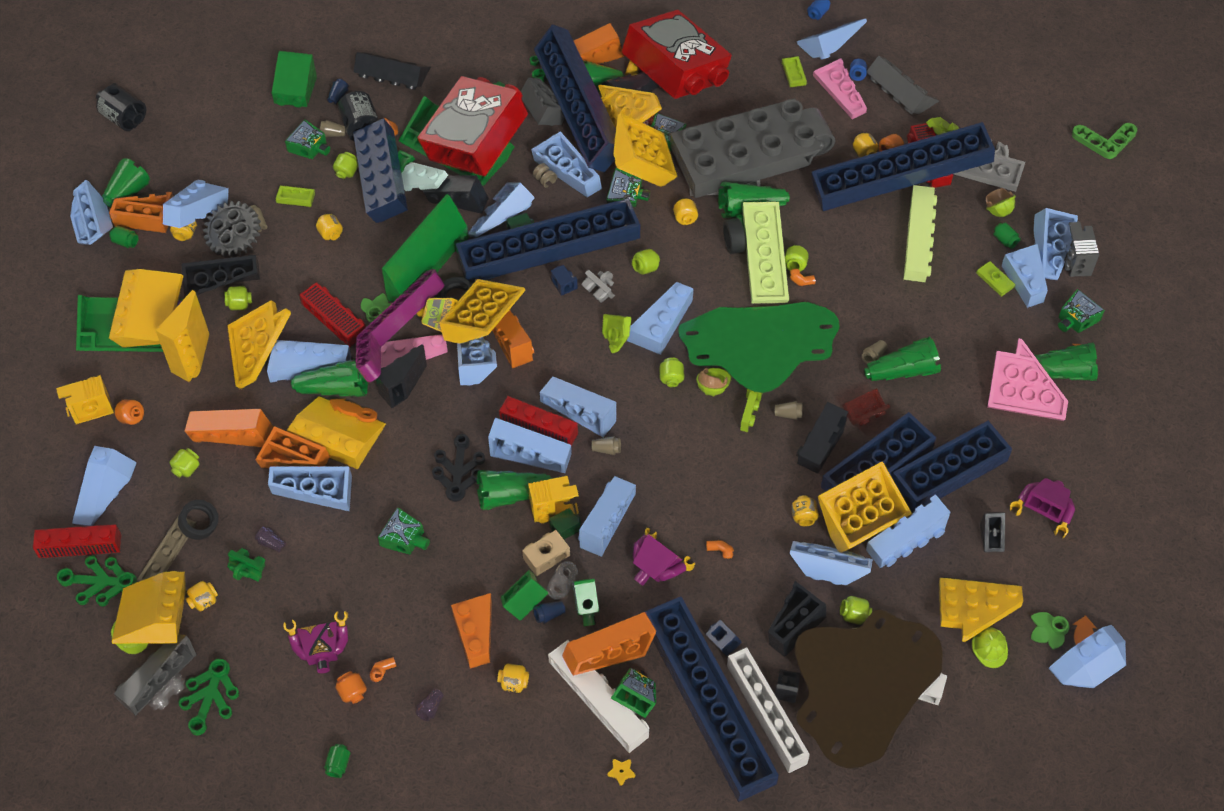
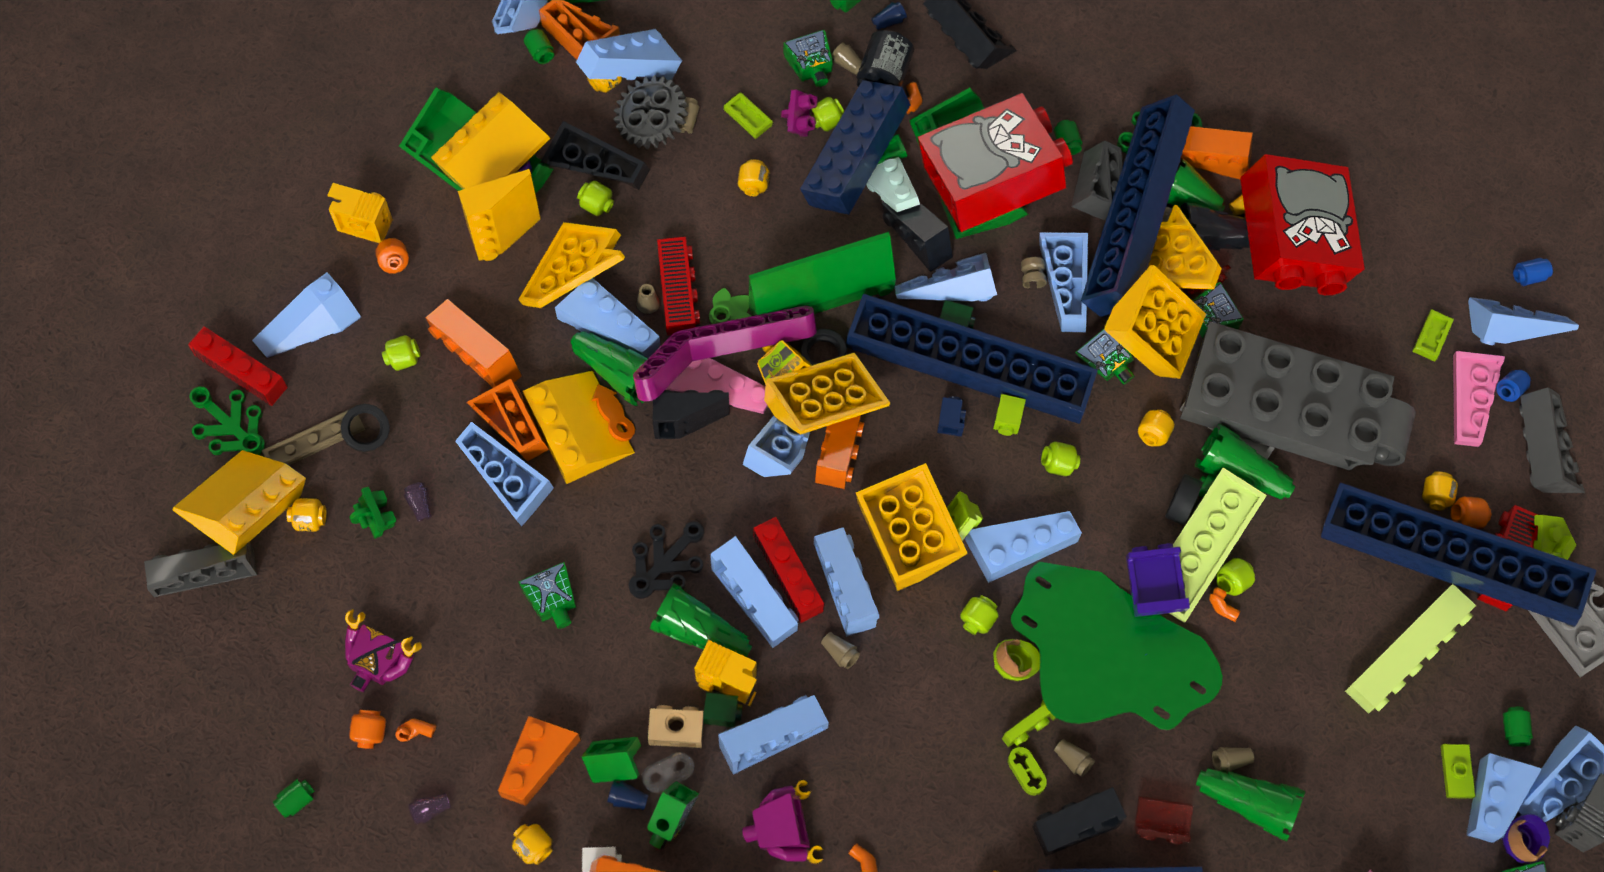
camera: 35 degrees right, 10 degrees up
clear plate [148,674,185,710] -> none
green plant [179,659,239,736] -> none
light grey hips [581,269,615,303] -> none
piece [986,188,1016,217] -> none
none -> dark tan cone [636,284,660,314]
none -> magenta hips [781,90,818,137]
none -> yellow slope [856,463,967,591]
none -> lime brick [993,394,1026,436]
none -> lime beam [1008,747,1047,796]
none -> dark purple panel [1126,543,1190,617]
none -> dark purple piece [1502,814,1550,865]

